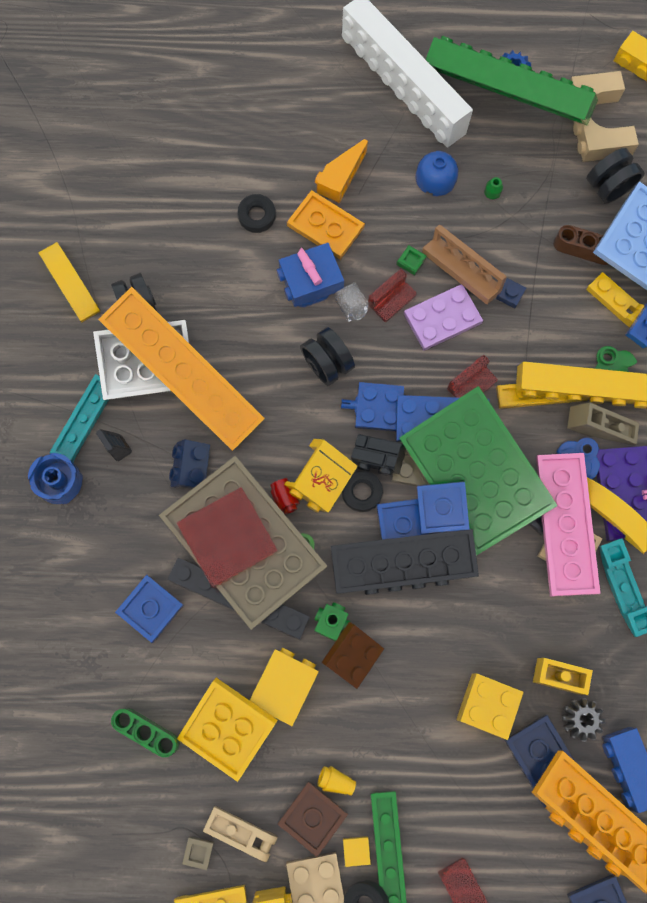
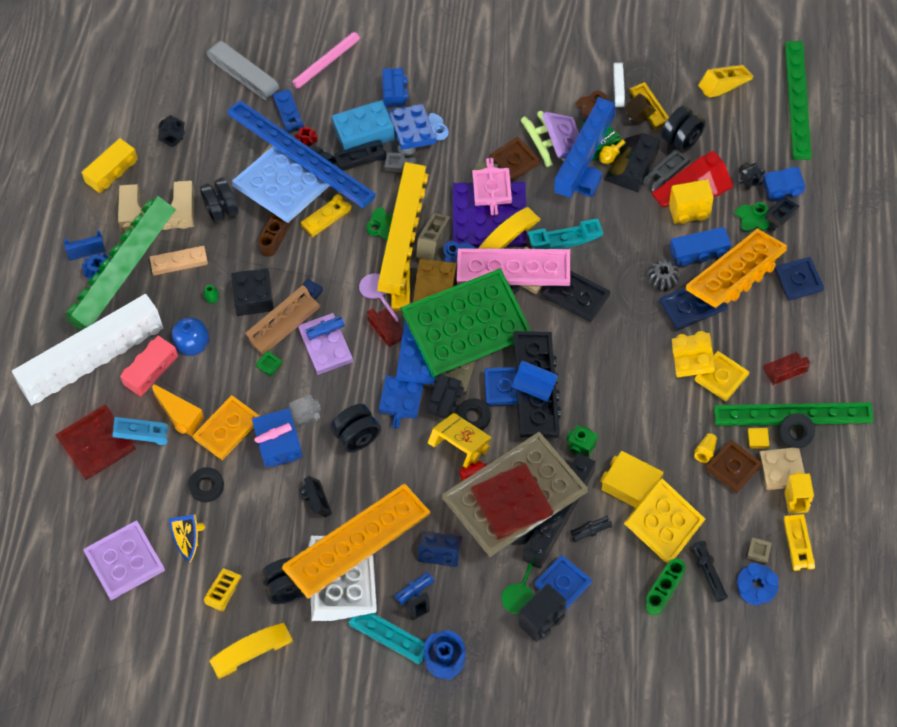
camera: 80 degrees left, 15 degrees down
tan plate [203,806,278,862] -> none
reddish brown plate [321,622,384,689] -> none
clear red panel [368,269,417,322] -> none
blue plate [417,481,470,534] -> none
yellow brick [456,673,523,740] -> none
yellow brick [533,658,593,695] -> none
none -> clear red plate [55,404,136,480]
none -> blue hinge [64,230,106,261]
none -> lavender plate [83,520,165,600]
none -> dark azure plate [112,417,169,445]
none -> coral brick [120,336,178,397]
none -> light nougat plate [150,246,208,276]
none -> shield [169,514,205,563]
none -> yellow slope [204,568,242,612]
none -> black brick [231,268,274,316]
none -> black hinge [299,476,332,517]
none -> blue pin [305,315,345,340]
none -> lavender piece [359,273,399,322]
none -> blue pin [394,571,435,606]
none -> pearl gold slope [413,259,457,302]
none -> green piece [501,563,534,614]
none -> blue panel [512,361,558,402]
none -> black brick [519,583,566,642]
none -> black plate [542,270,610,322]
none -> black pin [570,515,612,542]
none -> yellow plate [672,331,715,378]
none -> black pin [689,541,728,602]
none -> yellow plate [695,351,749,402]
none -> blue plate [737,563,779,605]

